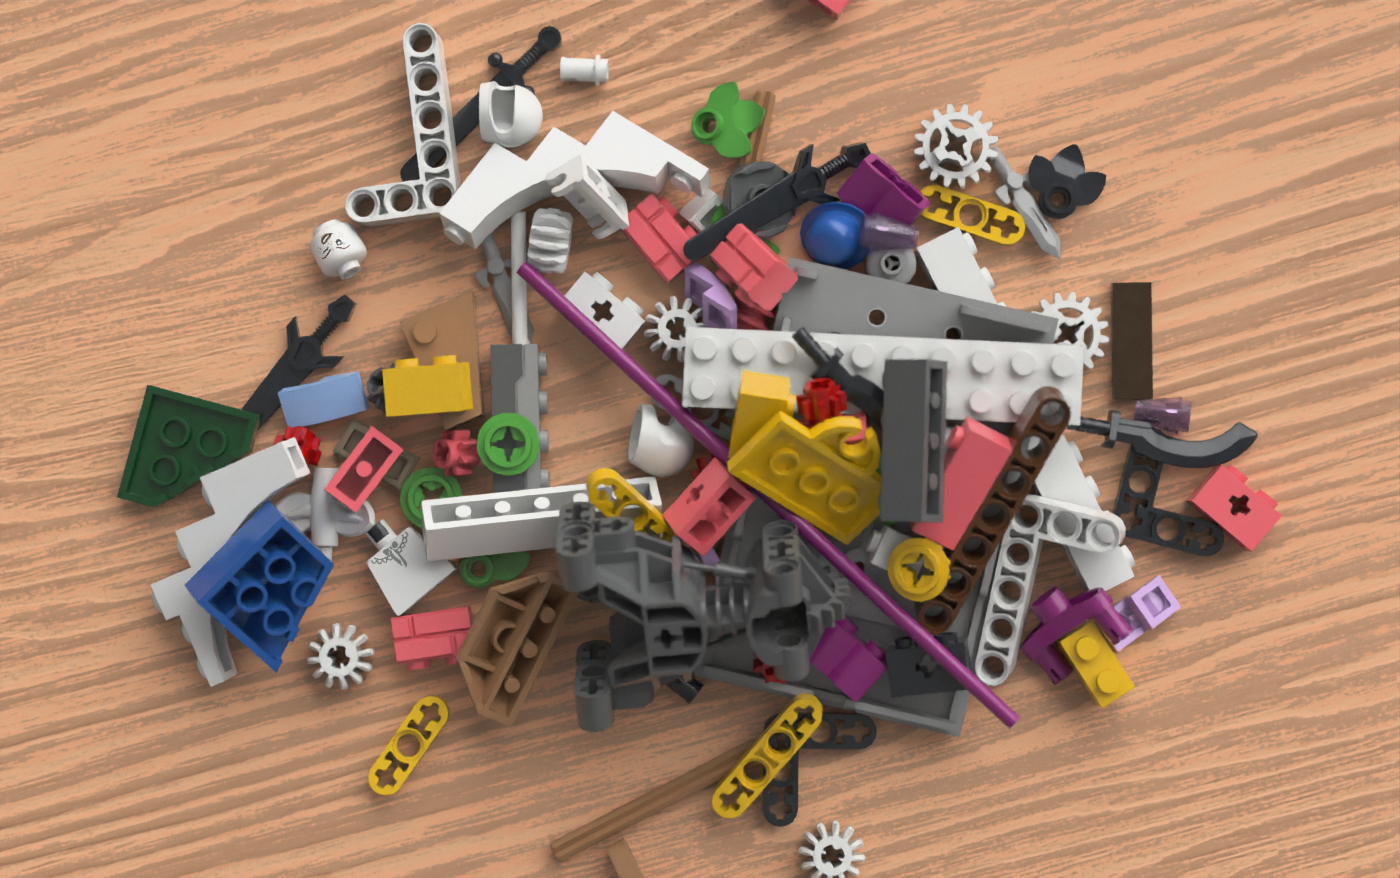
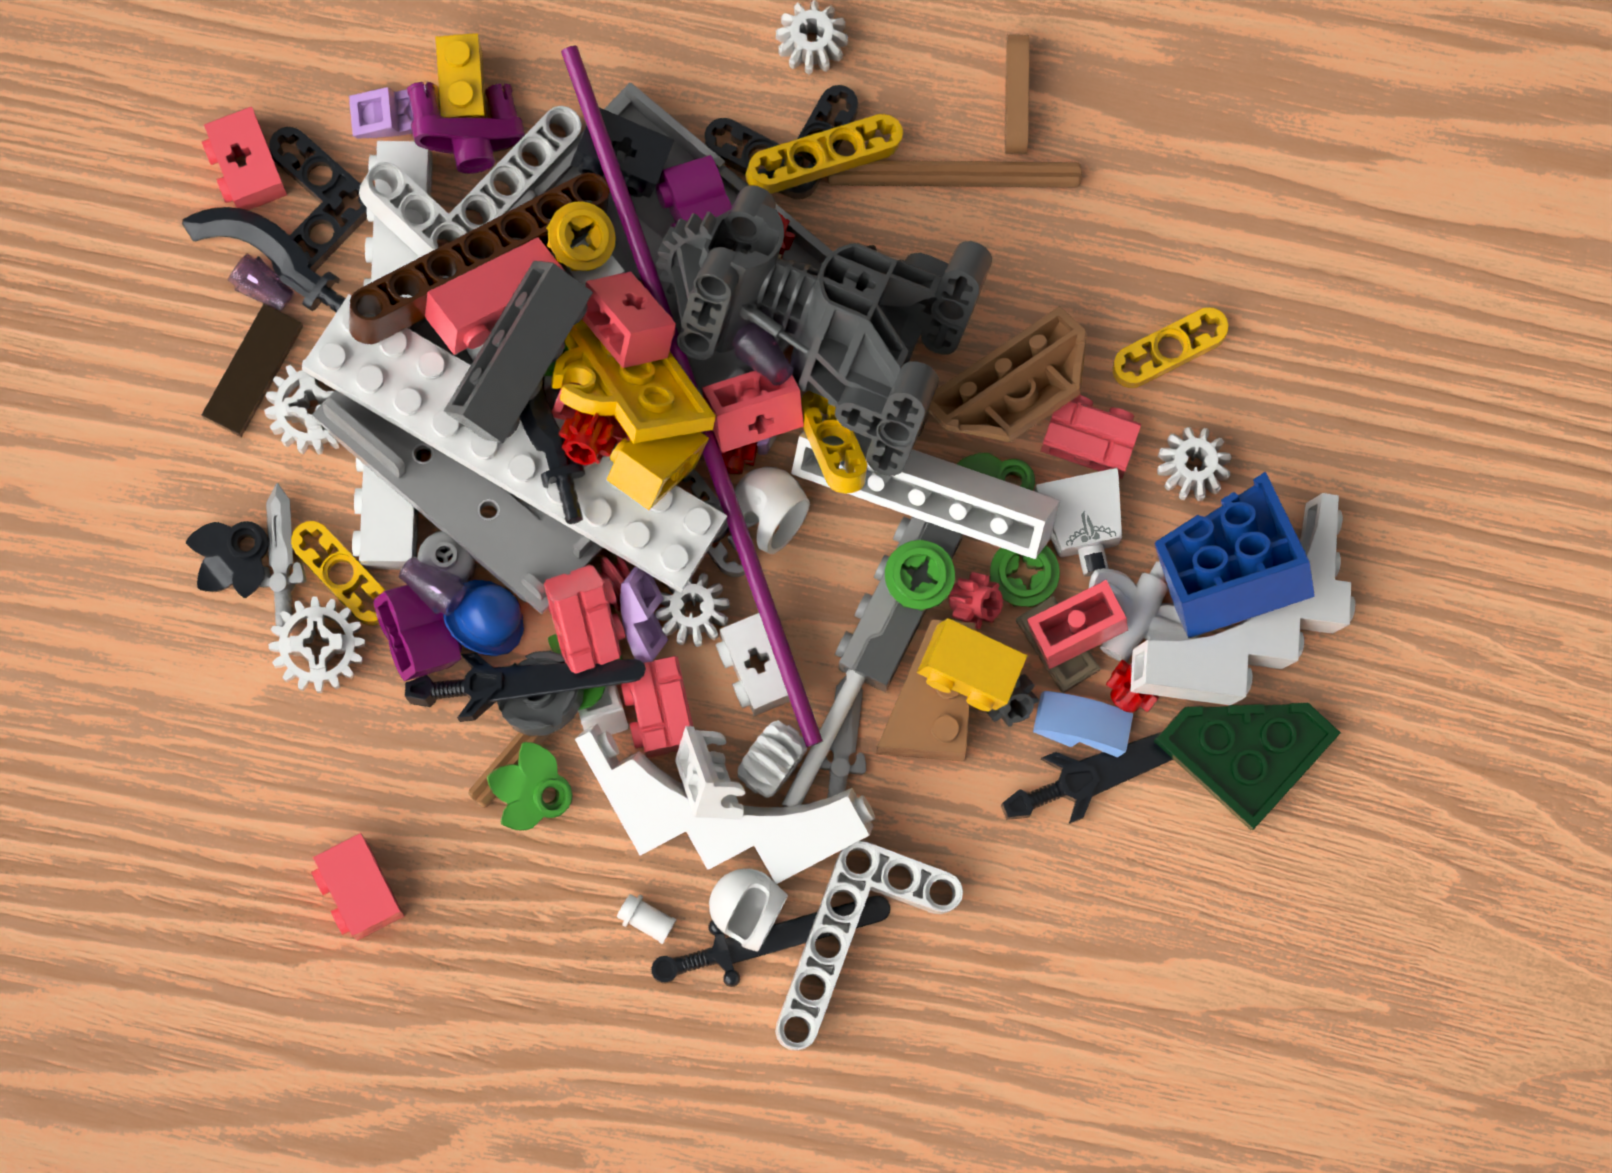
camera: 155 degrees left, 10 degrees down
white head [309,219,367,280] -> none
none -> coral brick [582,271,676,368]
none -> clear purple cone [732,322,793,386]

